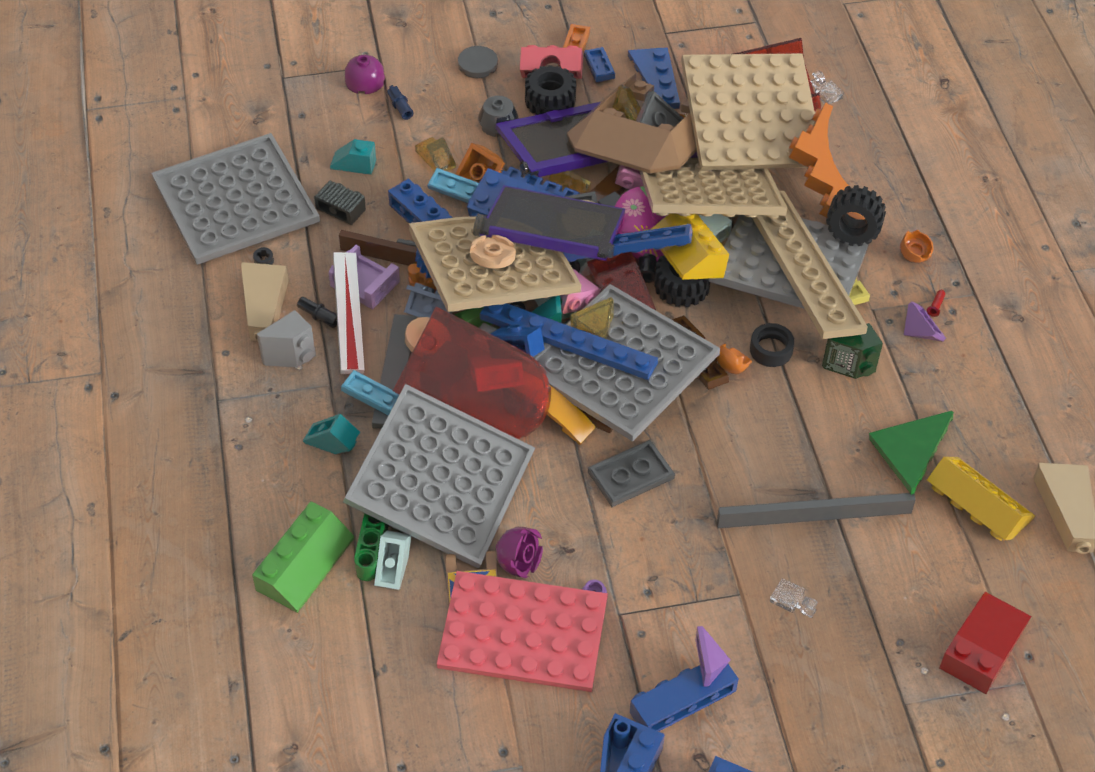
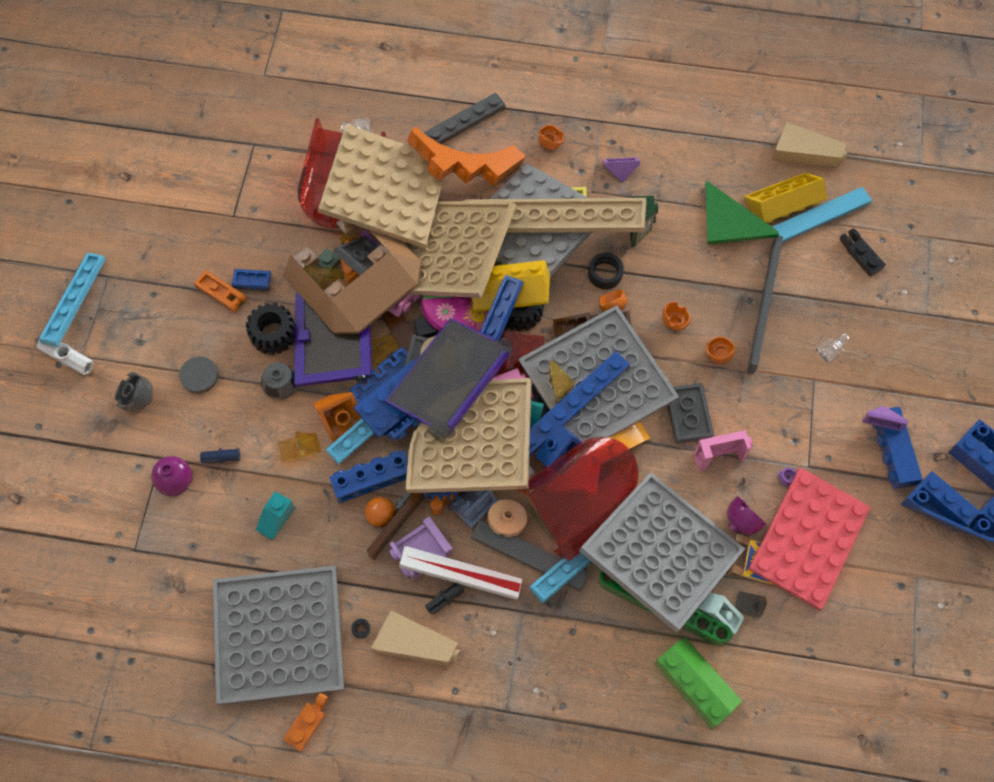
camera: 70 degrees left, 15 degrees up
light grey slope [257,310,316,367] -> none
teal slope [303,414,360,454] -> none
pearl dark grey brick [314,180,366,225] -> none
light nougat plate [470,235,516,269] -> none
coral arch [520,45,583,79] -> none
blue wing [628,47,680,109] -> none
black tyre [826,185,886,246] -> none
red piece [927,289,946,317] -> none
red slope [939,592,1032,694] -> none
none -> dark grey cylinder [115,372,153,412]
none -> orange plate [283,692,329,752]
none -> orange hair [364,497,397,527]
none -> dark grey plate [409,93,505,145]
none -> orange hair [662,301,690,331]
none -> bright pink panel [693,430,753,471]
none -> orange hair [706,336,735,364]
none -> clear smoke tile [735,591,767,620]
none -> medium azure tile [772,187,872,243]
none -> black hinge [840,228,886,276]

